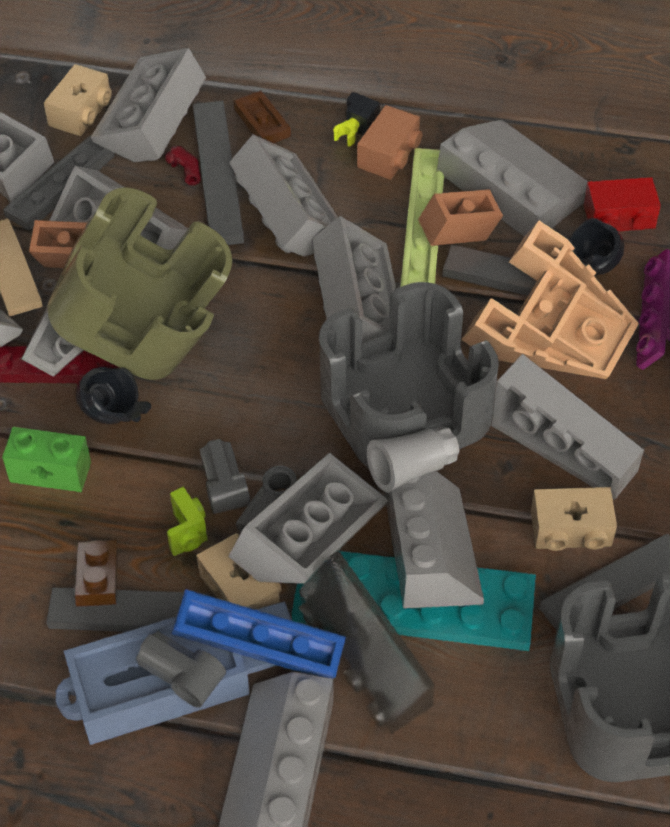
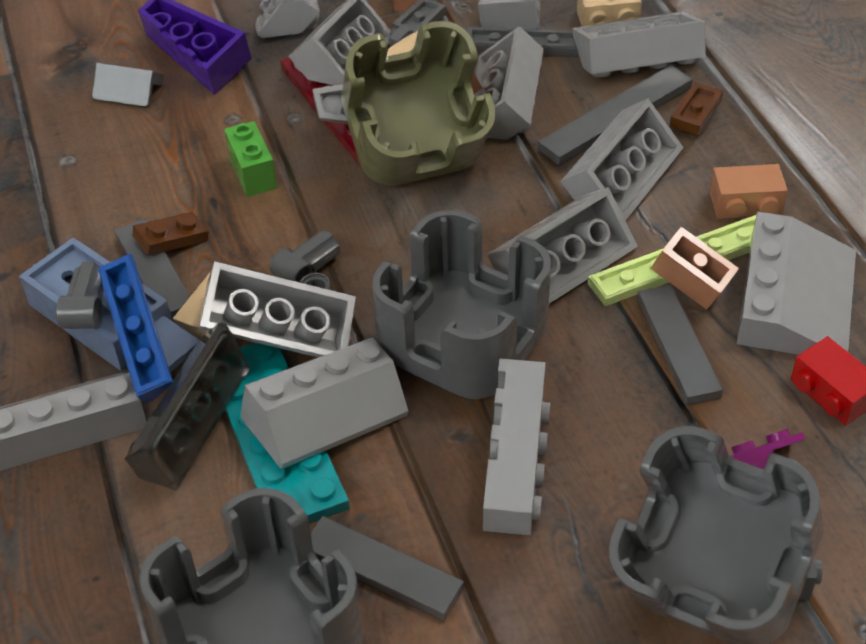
camera: 60 degrees right, 5 degrees down
black hat [75,367,151,424] -> none
dark red arm [165,146,201,186] -> none
lime bracket [167,486,207,556] -> none
black piece [333,92,380,147] -> none
light grey plant [367,426,460,493] -> none
light nougat wedge [461,220,639,379] -> none
tan brick [531,487,617,551] -> none
black hat [558,218,625,275] -> none

